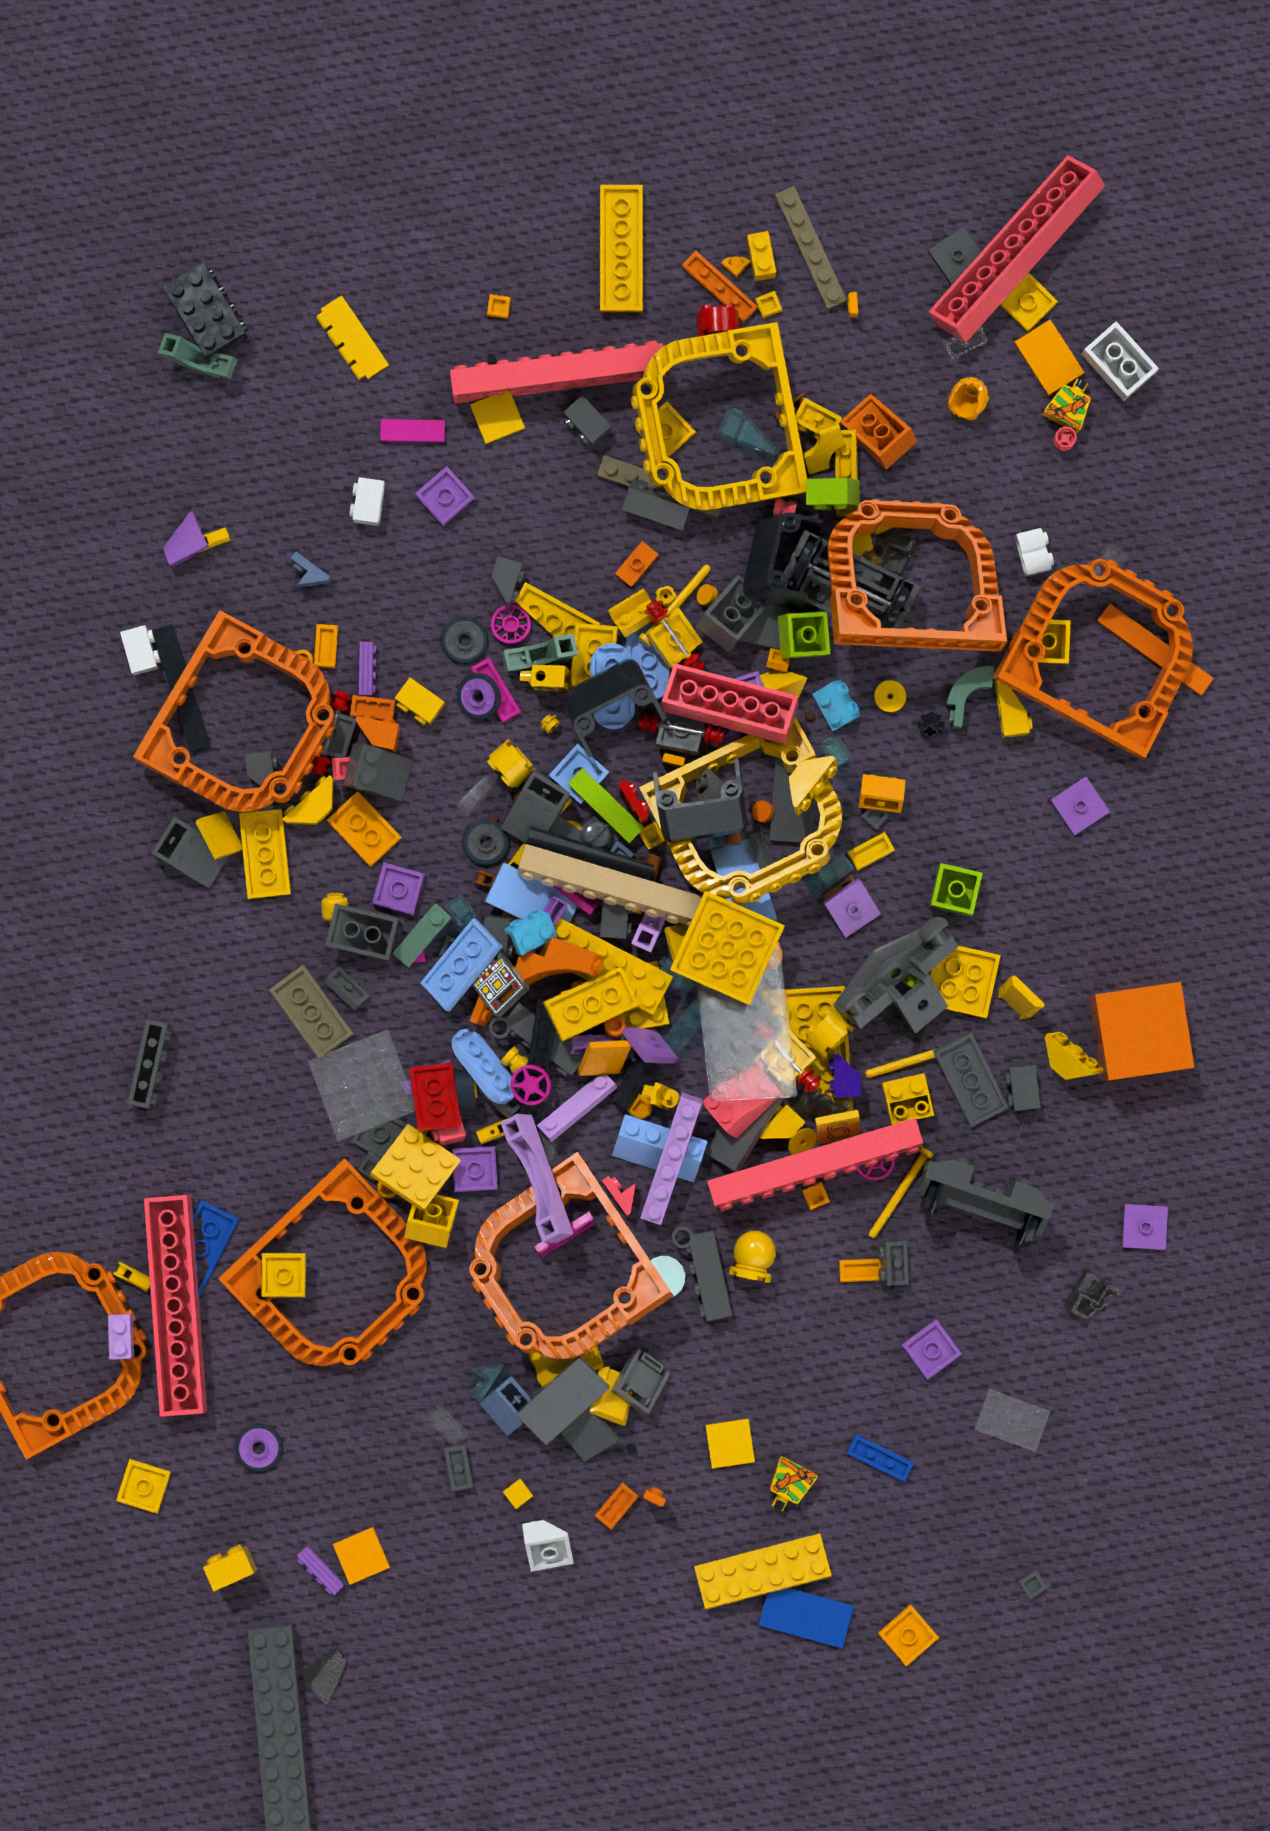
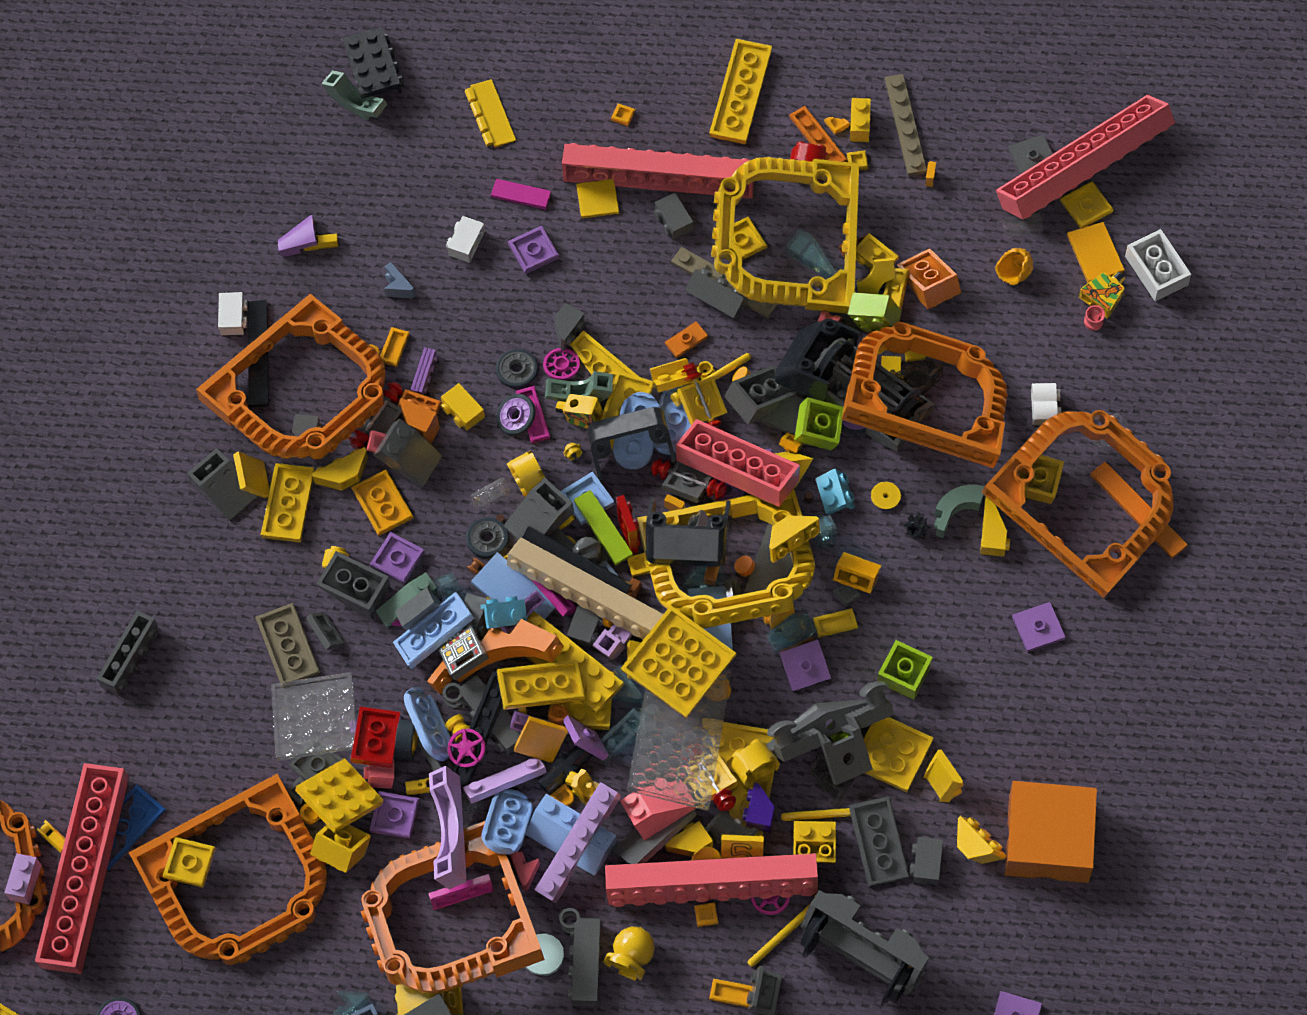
camera: 25 degrees right, 20 degrees down
none -> dark grey brick [395,587,441,630]
none -> light blue tile [482,789,532,854]

